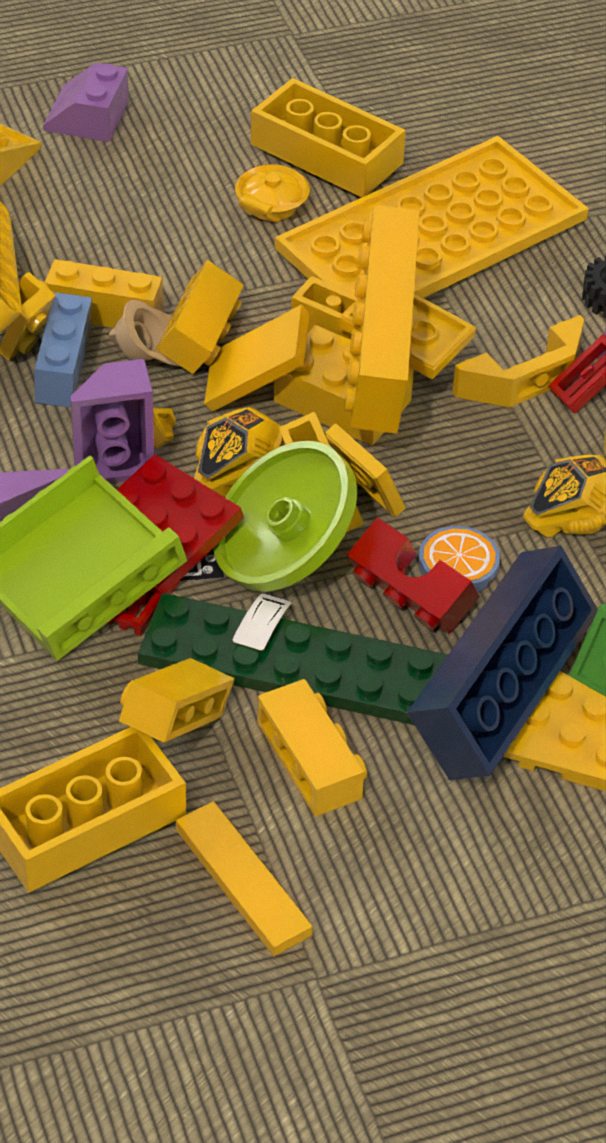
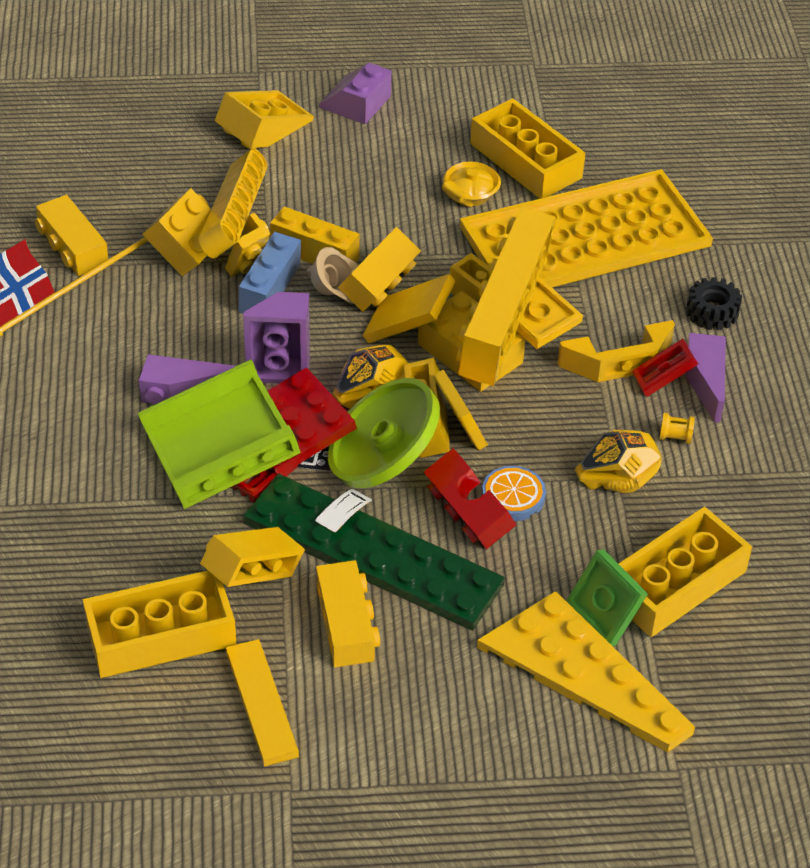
camera: 15 degrees right, 0 degrees up
yellow tile [153,408,176,448] -> none
dark blue brick [407,545,598,780] -> none

